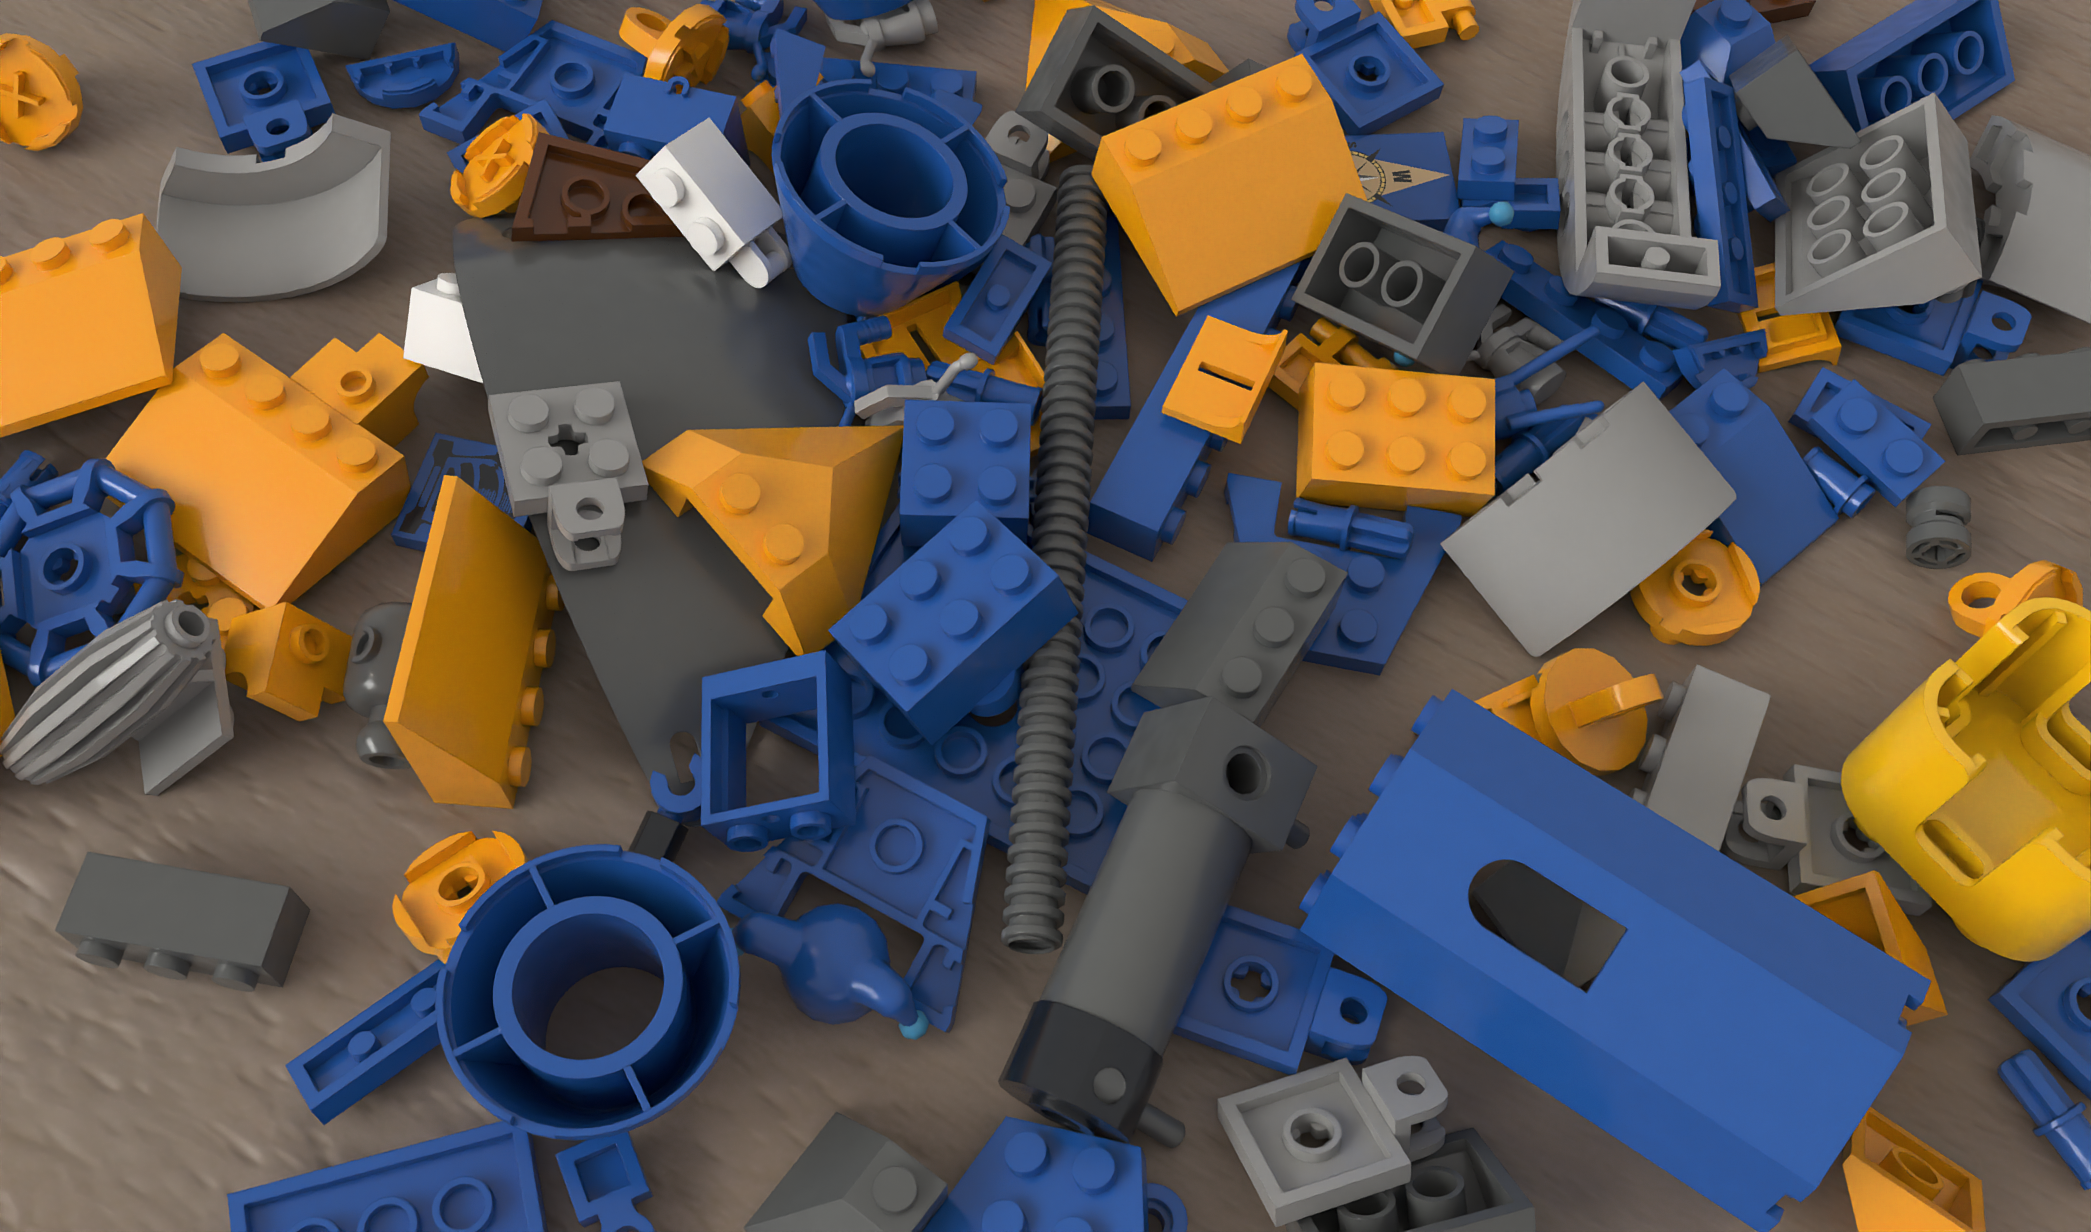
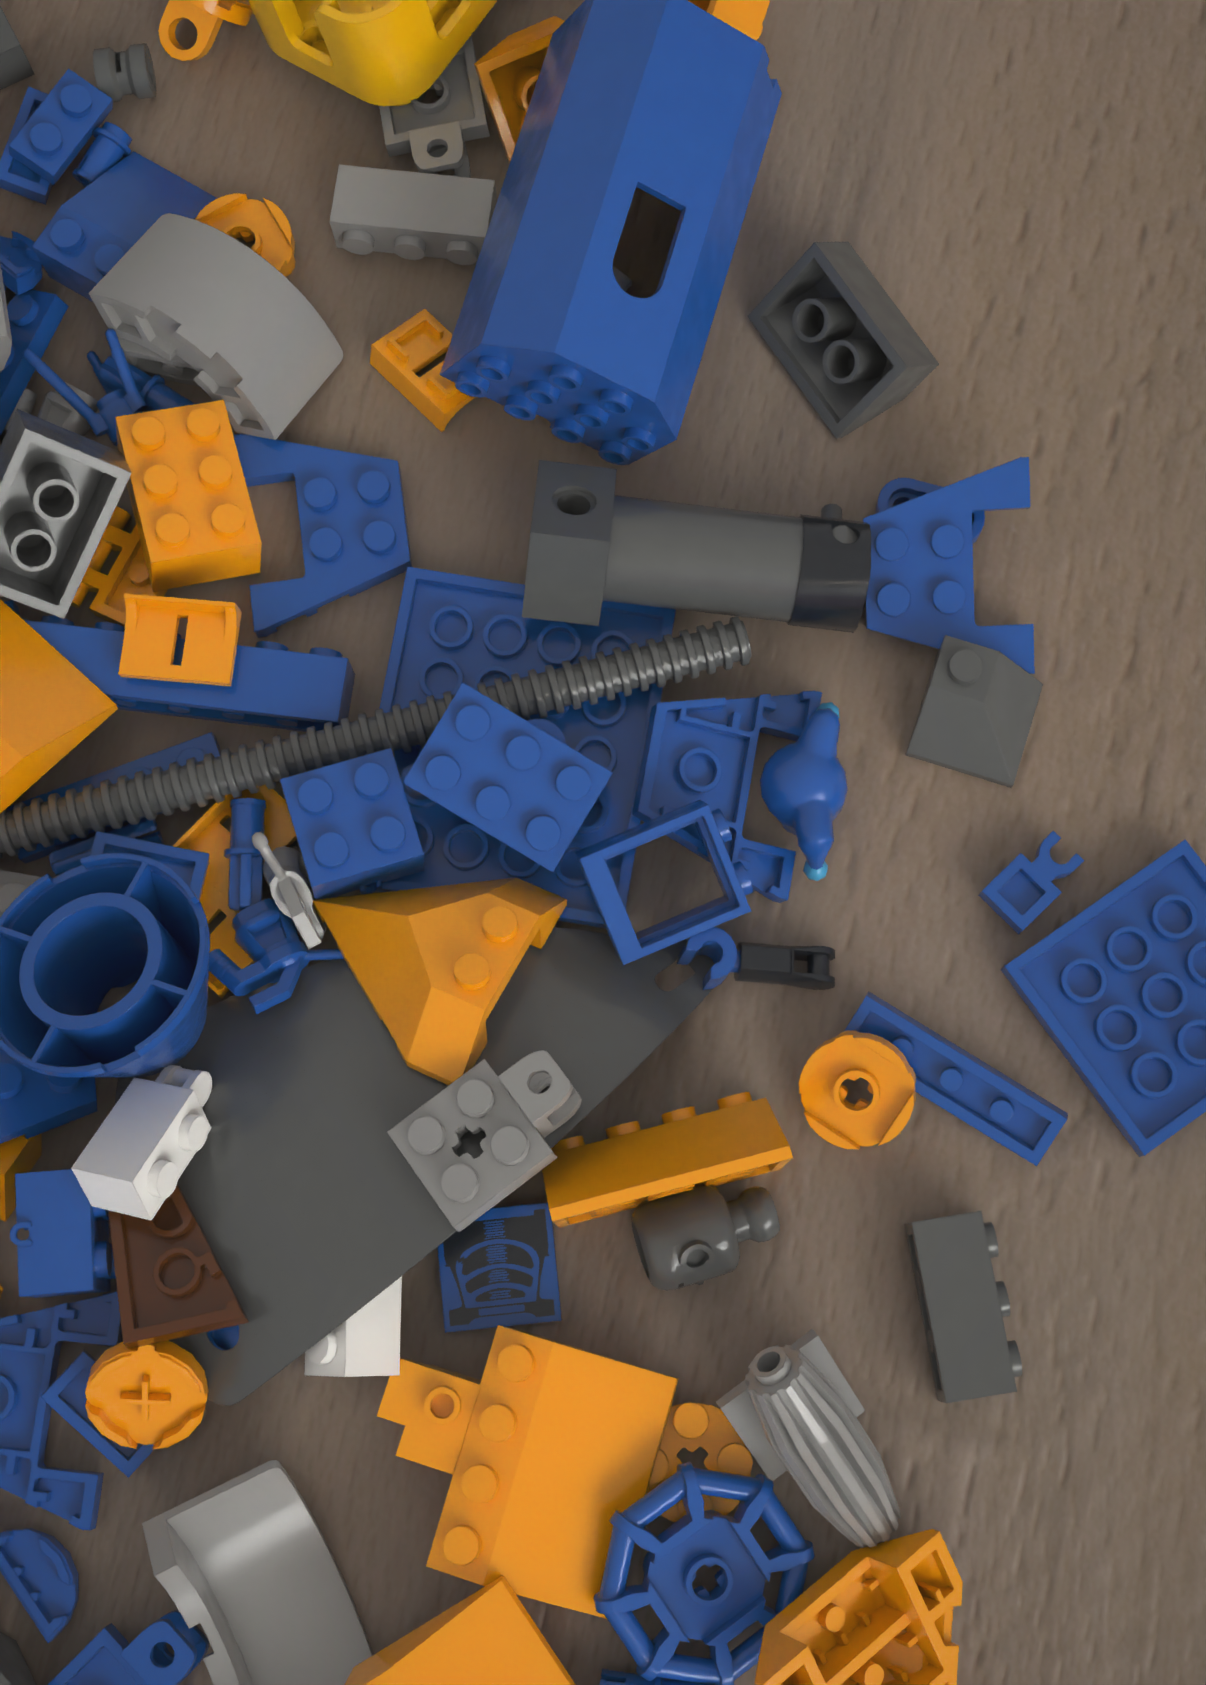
camera: 100 degrees left, 15 degrees up
light orange brick [224,602,352,722] -> none
blue cone [435,844,741,1140] -> none
dark grey slope [1131,542,1348,727] -> none
blue plate [1173,905,1387,1075] -> none
light grey plate [1217,1055,1448,1227] -> none
blue axle [1288,497,1414,559] -> none
light orange tile [1530,648,1664,776] -> none

